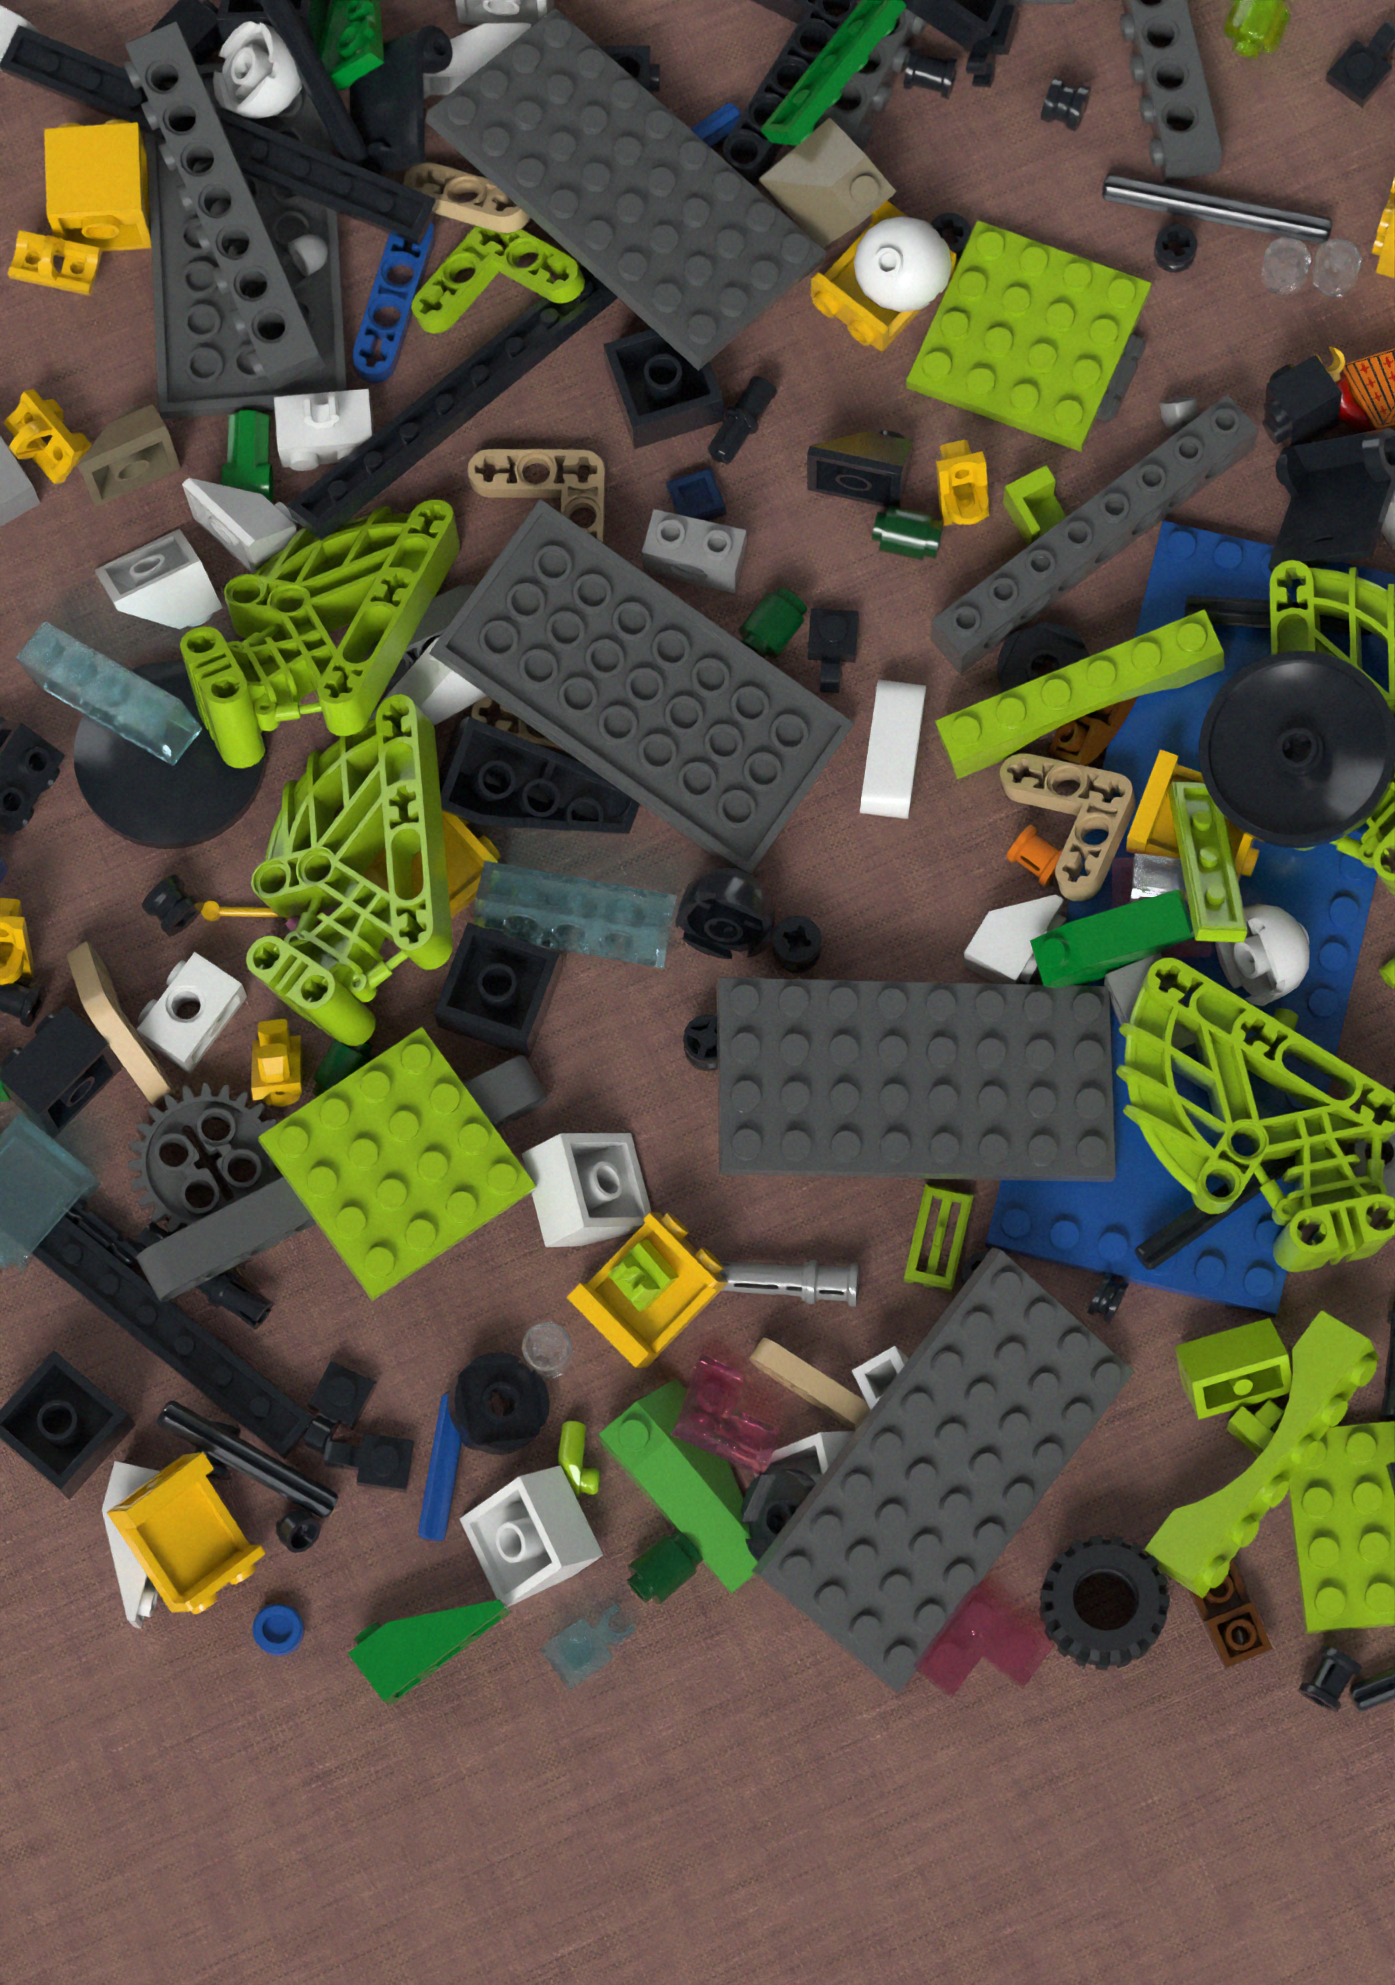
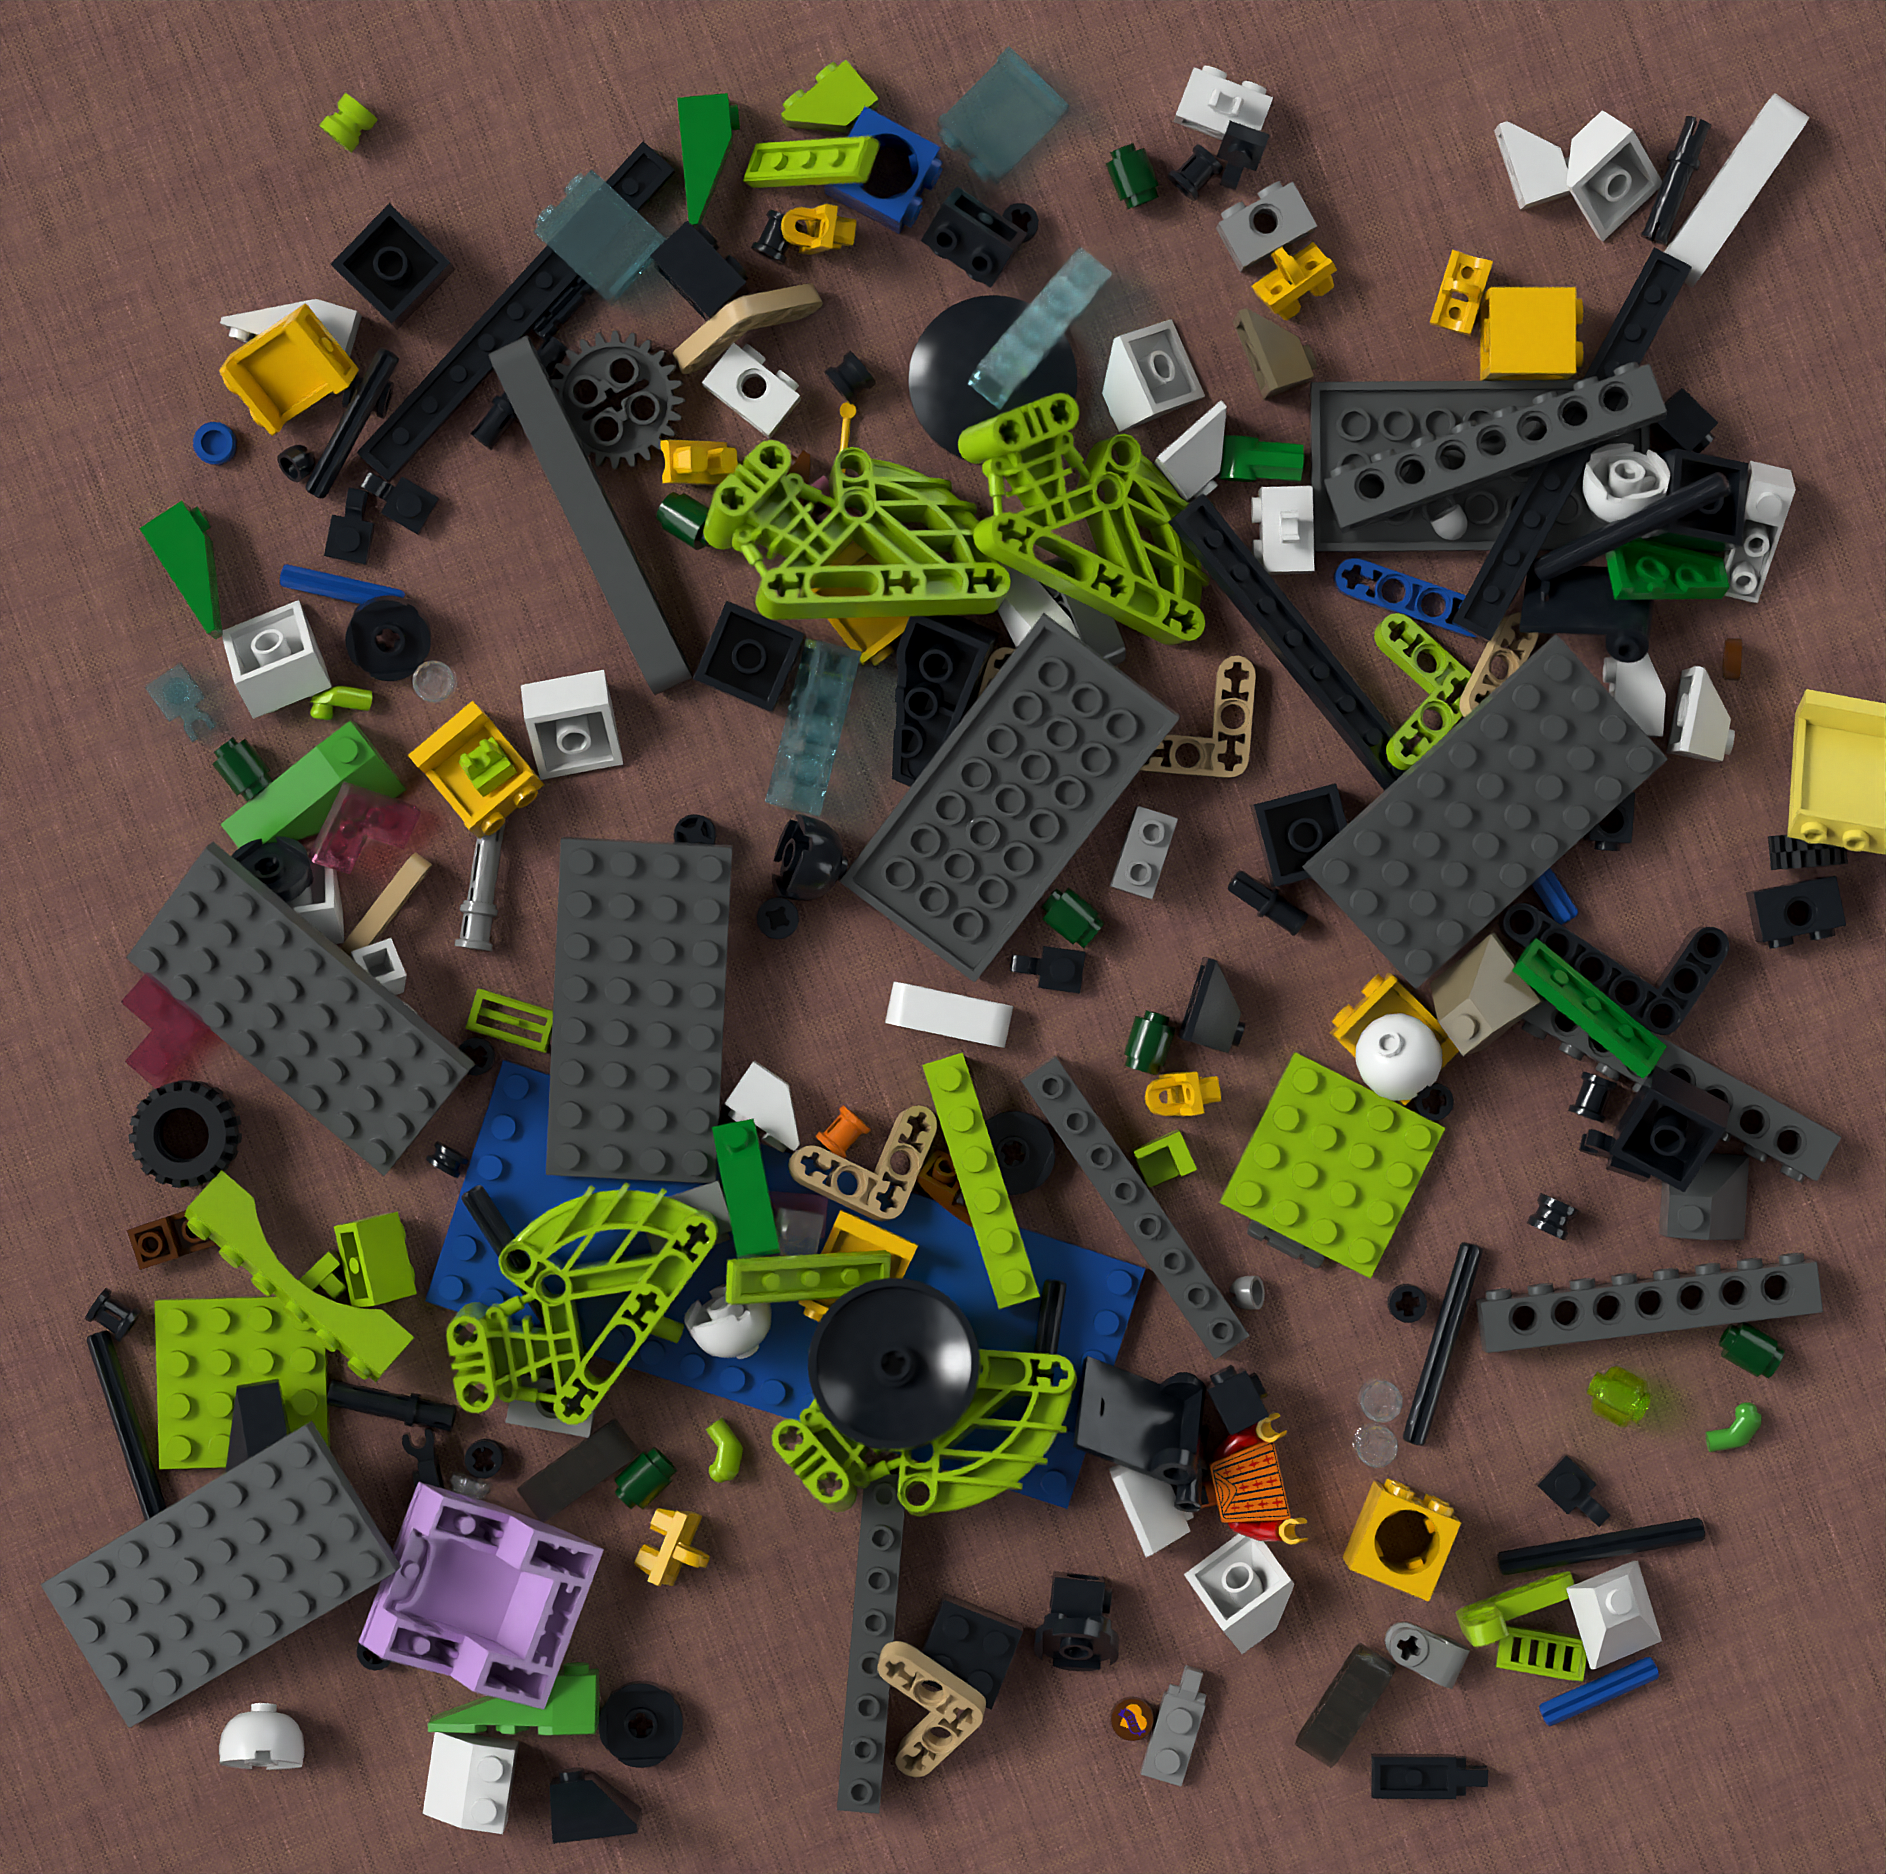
camera: 85 degrees right, 15 degrees up
lime plate [258,1027,536,1302] -> none
dark blue tile [666,467,727,521] -> none

